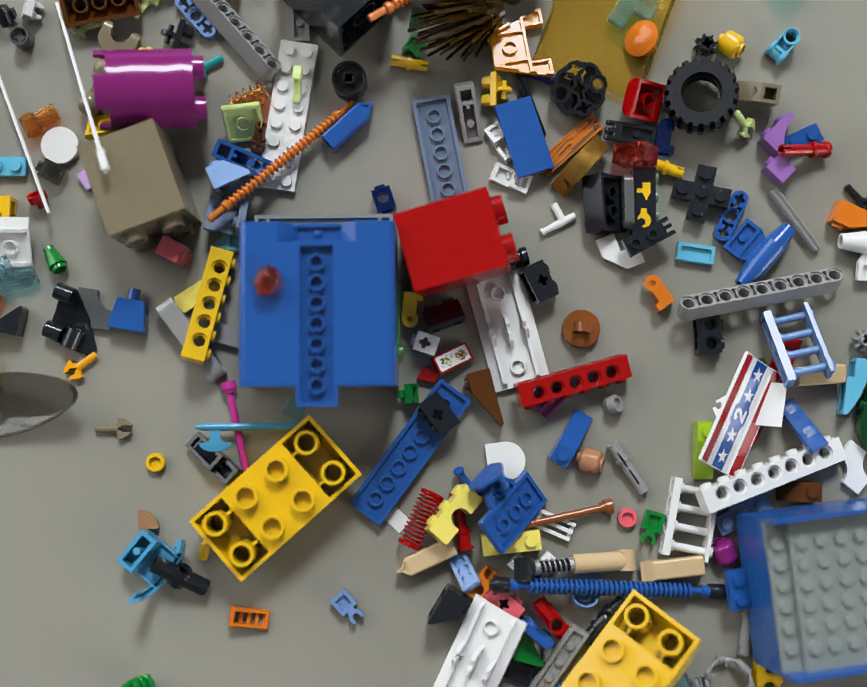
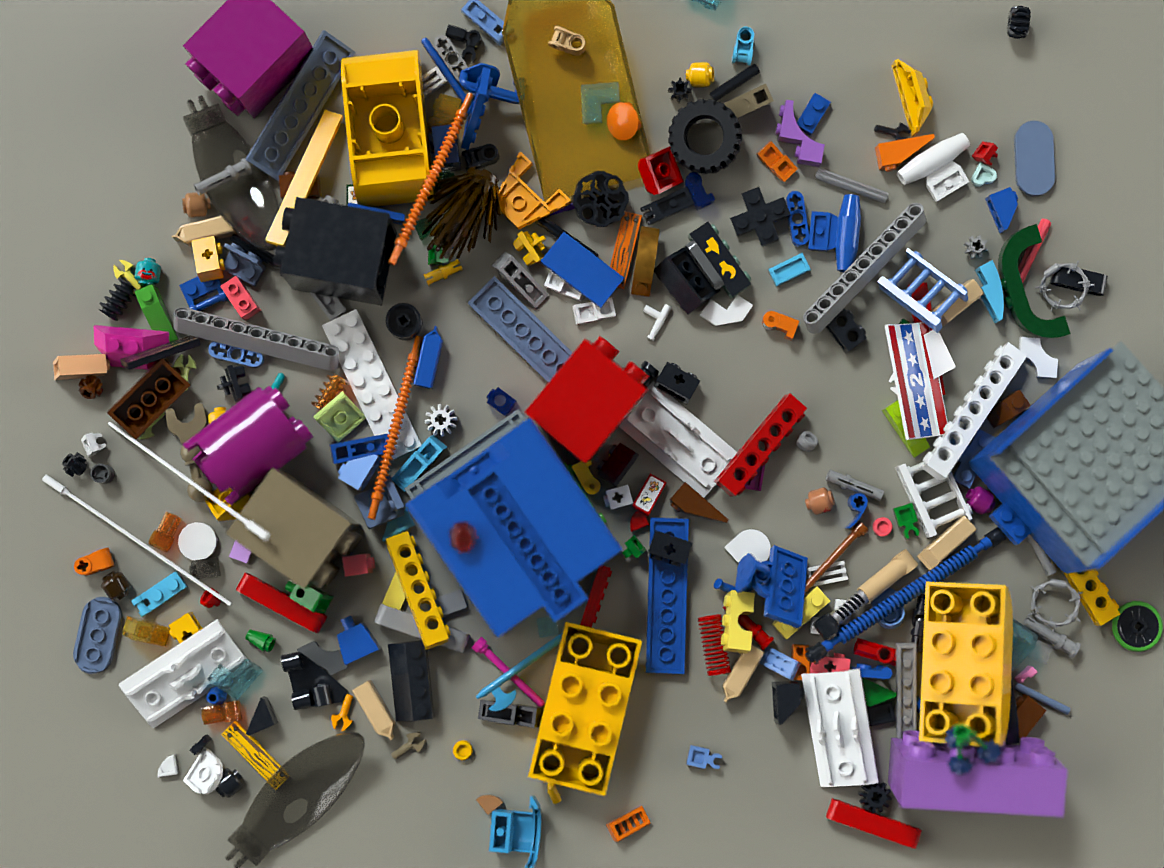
camera: 30 degrees left, 0 degrees up
black piece [149,556,211,596] -> none
reddish brown pin [250,121,267,156] -> none
yellowish green bar [292,66,303,103] -> none
white sticker [385,506,411,533] -> none
blue slope [547,409,593,468] -> none
dark orange tile [562,310,600,348] -> none
clear red brick [612,141,659,169] -> none
black hinge [621,216,676,258] -> none
yellow pin [644,155,685,179] -> none
yellowish green bar [733,110,755,138] -> none
red pin [777,141,833,159] -> none
blue tile [783,398,828,454] -> none
none -> red beam [236,572,328,634]
none -> green torso [285,580,334,614]
none -> tan piece [352,679,396,740]
none -> black slope [388,640,435,721]
none -> medium azure slope [391,435,447,492]
none -> white gear [425,404,458,437]
none -> red piece [580,565,612,629]
none -> black axle [710,64,760,102]
none -> orange slope [756,141,798,182]
none -> blue panel [845,493,868,529]

